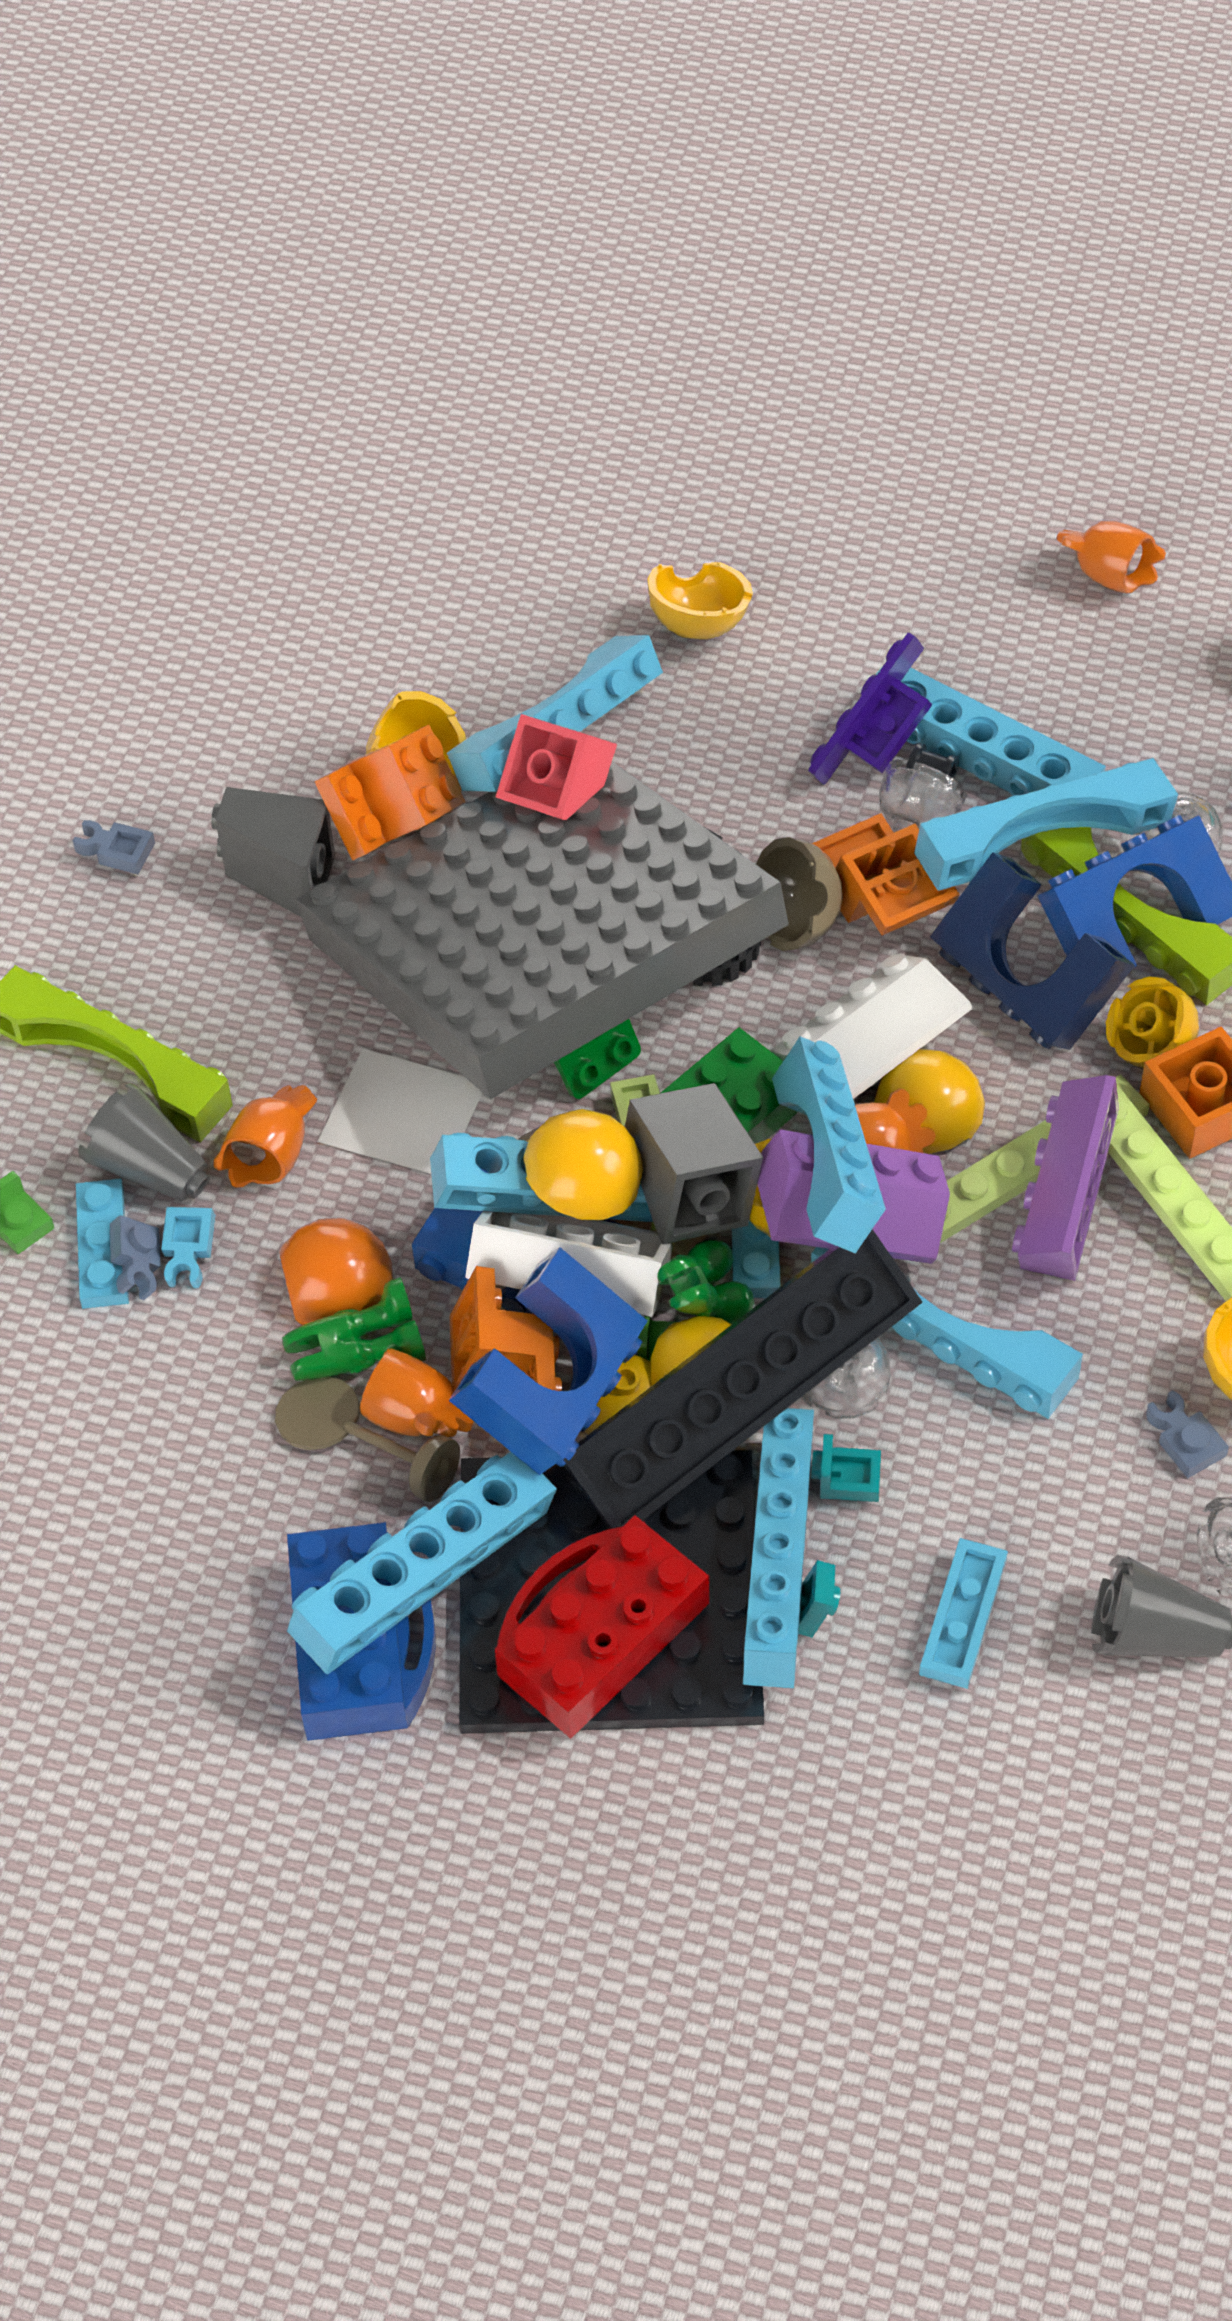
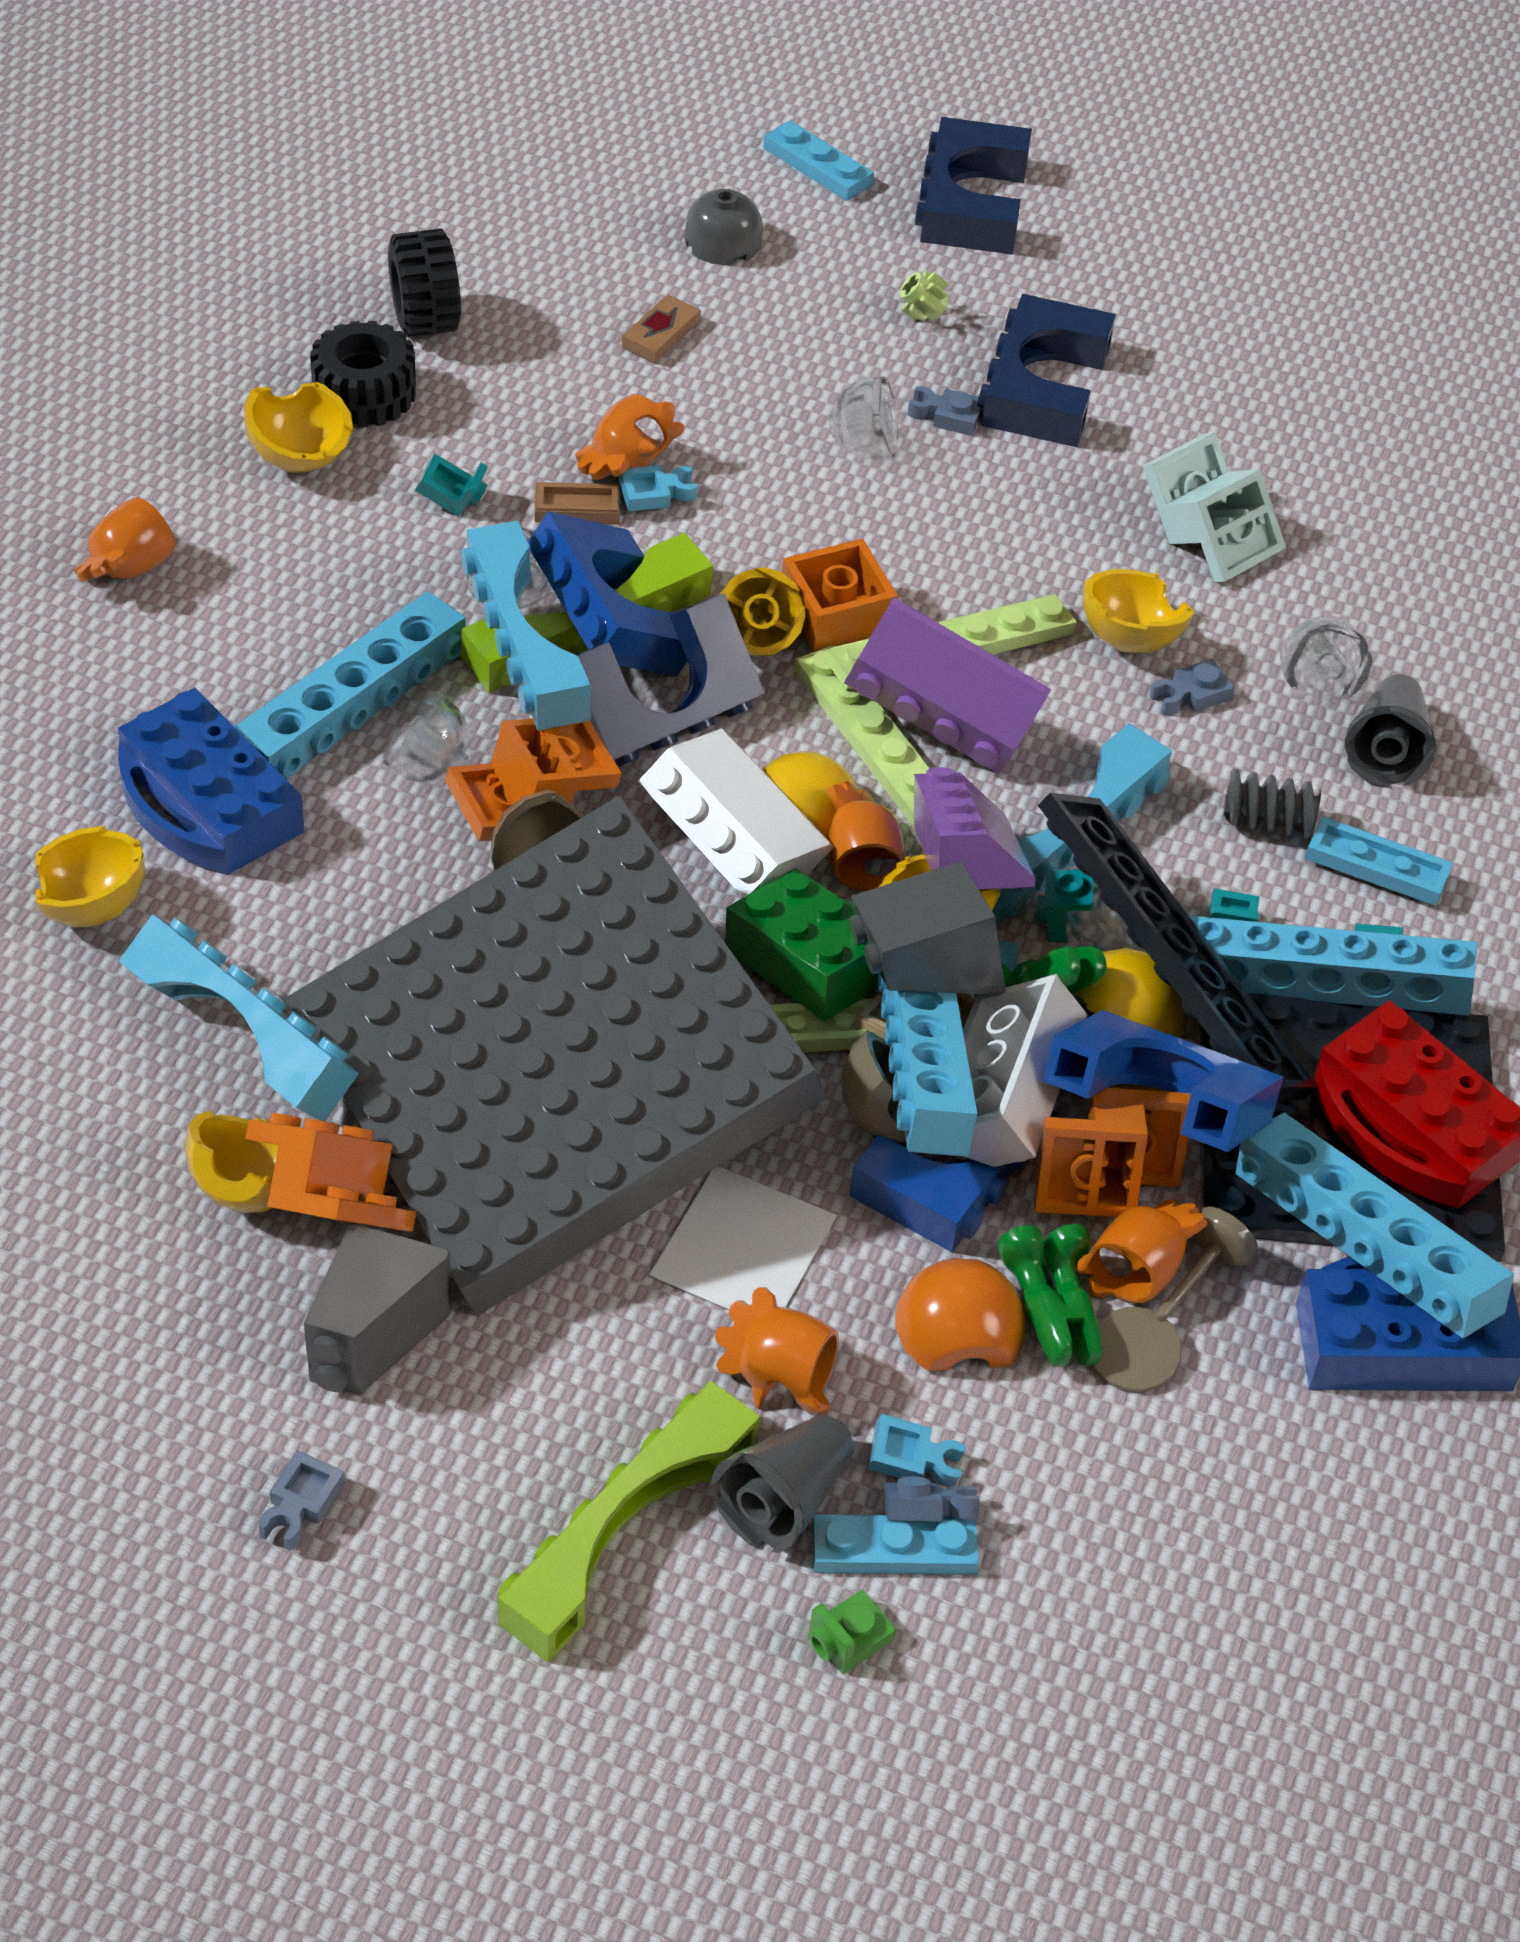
camera: 90 degrees left, 5 degrees down
coral slope [495,714,617,820] -> none
yellow cylinder [523,1109,643,1220] -> none
medium azure arch [772,1036,886,1253] -> none
dark purple bracket [808,632,932,785] -> none
black bush [905,742,959,793] -> none
none -> blue piece [118,688,305,875]
none -> dark grey piece [1222,768,1322,840]

